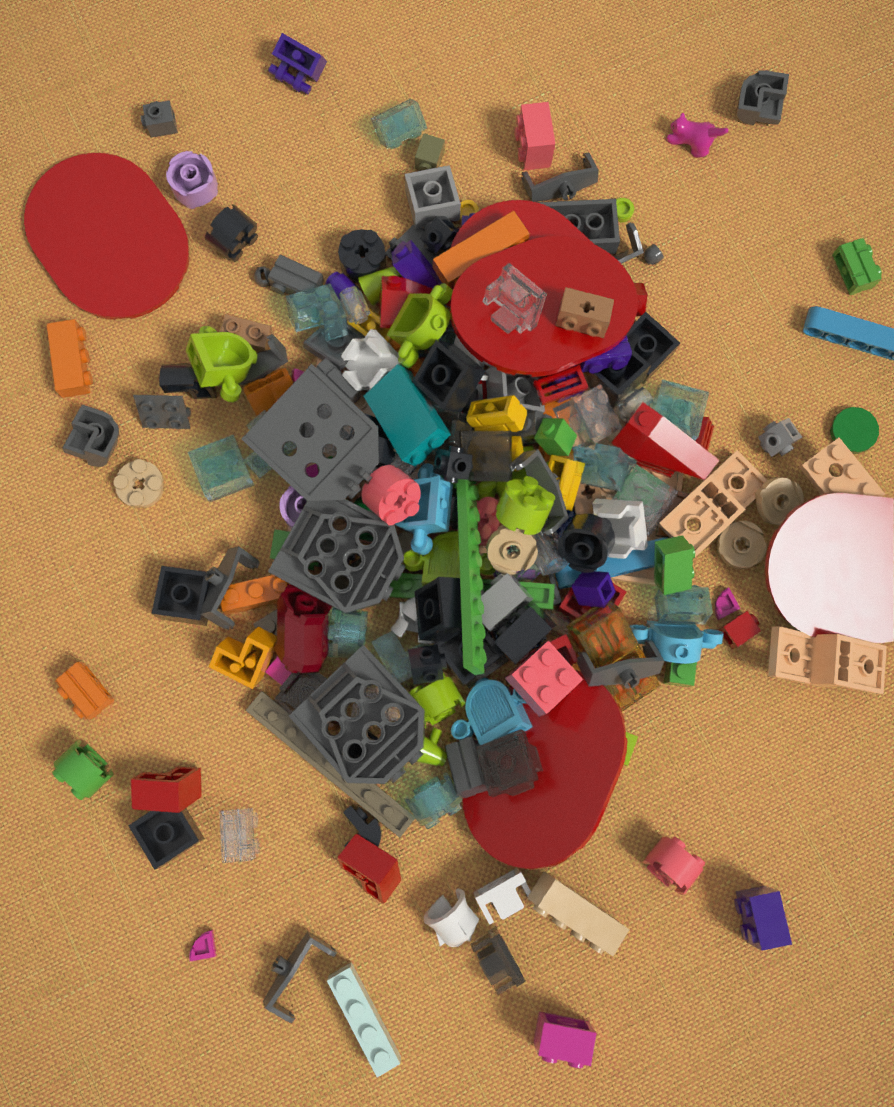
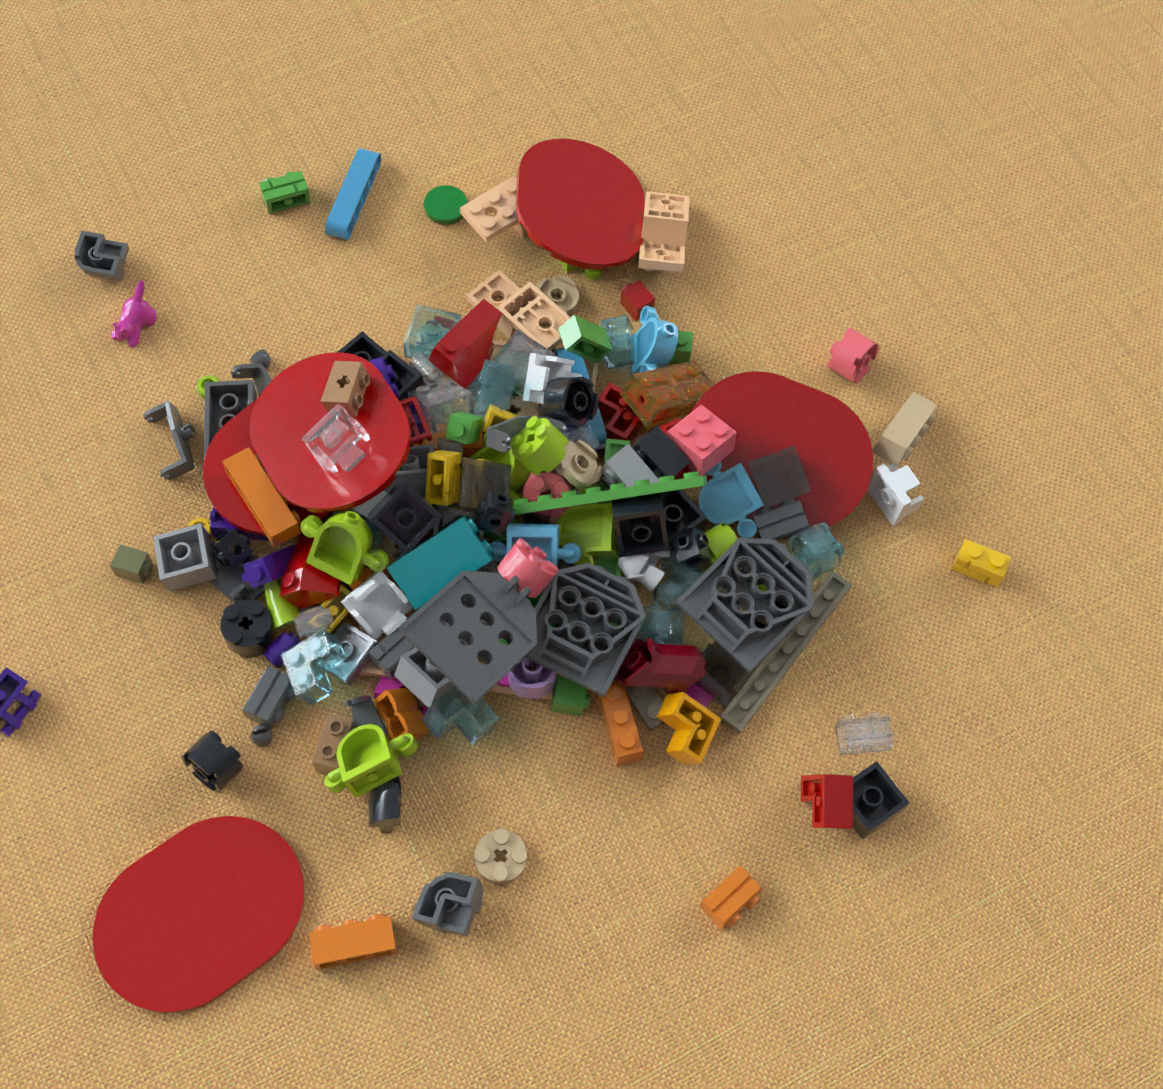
camera: 90 degrees left, 15 degrees down
bright green brick [52,740,114,800] -> none
dark grey hinge [133,395,191,429] -> none
dark grey brick [141,100,178,138] -> none
black brick [151,566,210,626] -> none
lavender brick [166,151,218,209] -> none
clear light blue brick [188,435,255,502] -> none
dark pink tile [189,930,217,962] -> none
dark grey piece [200,546,260,630] -> none
dark grey piece [263,931,337,1023] -> none
light aqua brick [327,962,401,1077] -> none
red panel [337,834,401,904] -> none
black brick [343,805,382,847] -> none
clear light blue brick [371,98,427,149] -> none
white helmet [424,888,479,947] -> none
clear smoke panel [470,926,526,995] -> none
coral brick [514,102,555,171] -> none
dark pink brick [533,1011,596,1069] -> none
dark purple brick [571,571,616,608] -> none
dark grey piece [577,640,664,689] -> none
dark pink tile [715,587,741,620] -> none
dark purple brick [734,886,792,951] -> none
tan plate [755,477,804,525] -> none
light grey brick [758,418,802,457] -> none
none -> yellow brick [951,539,1011,587]

